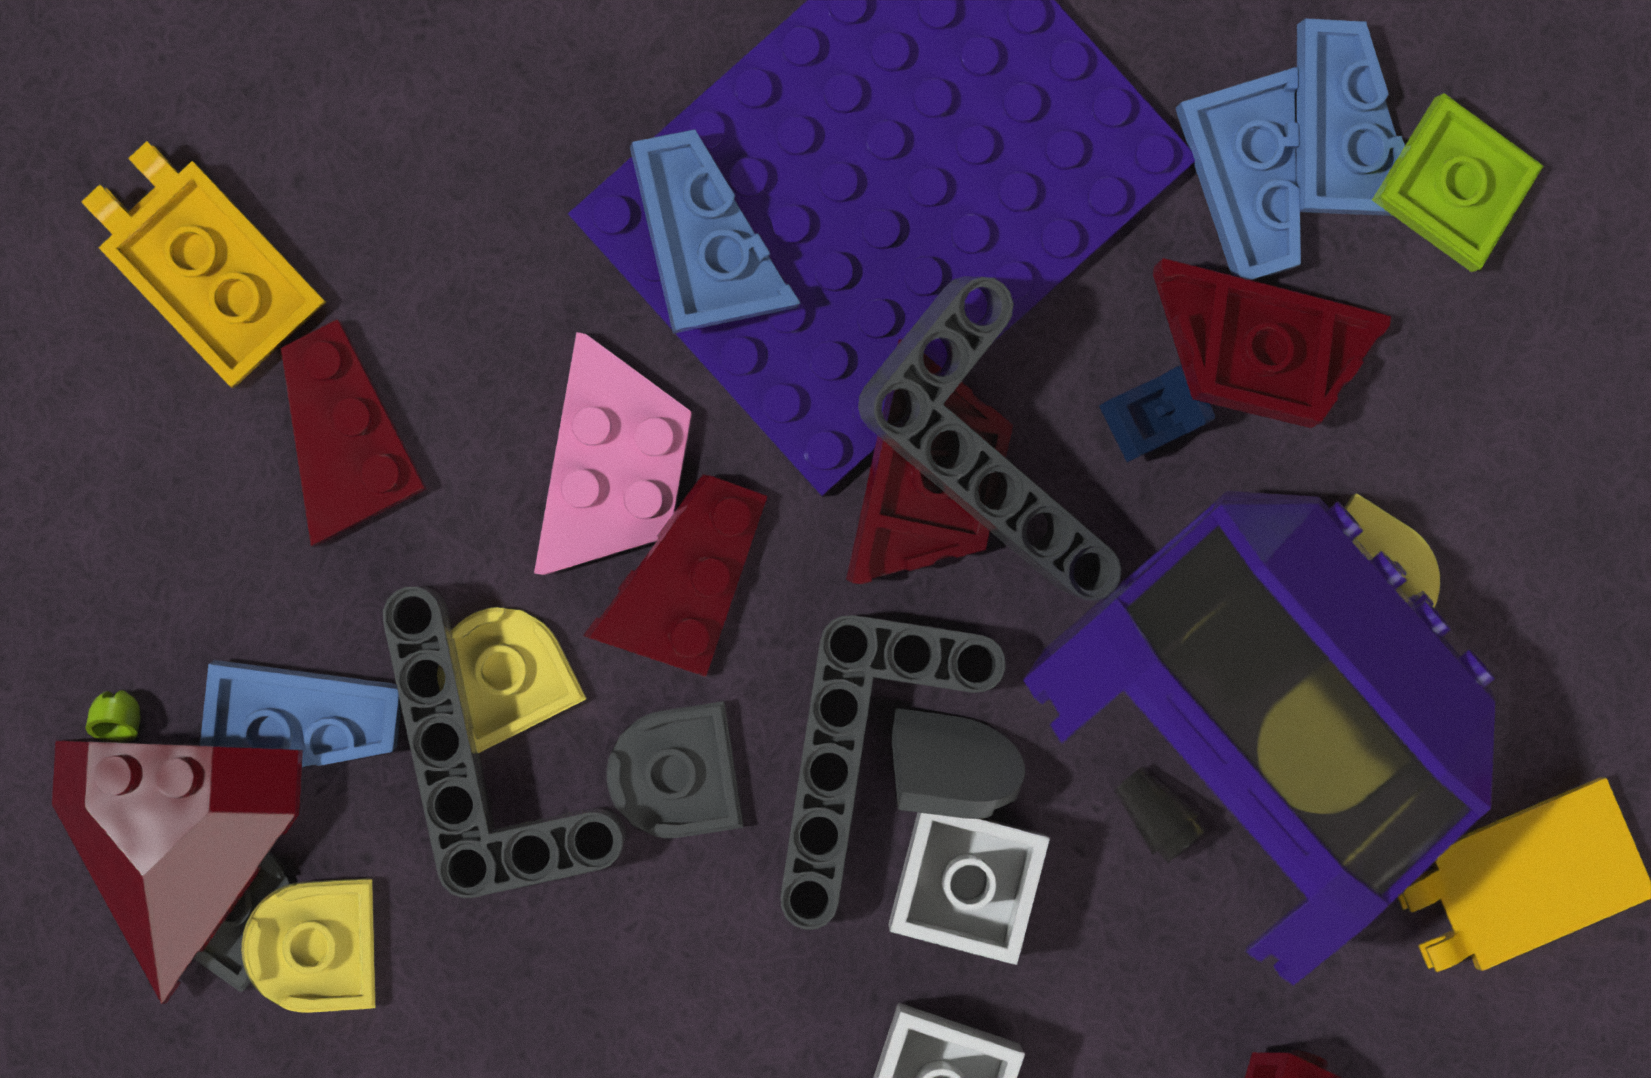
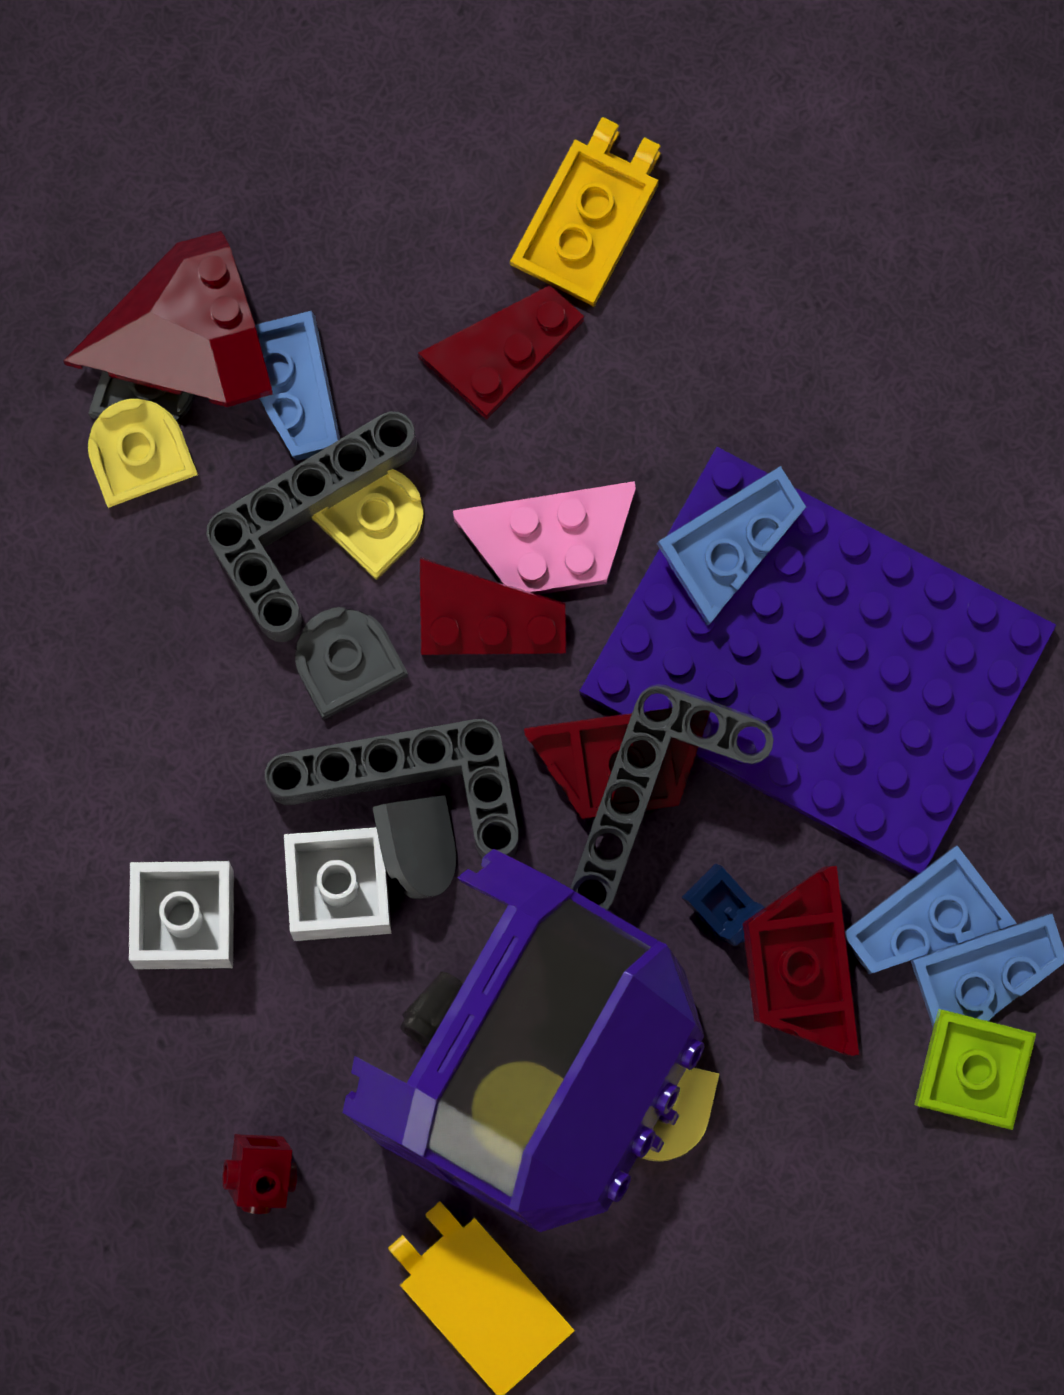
camera: 75 degrees right, 10 degrees down
lime hinge [86,690,141,743] -> none

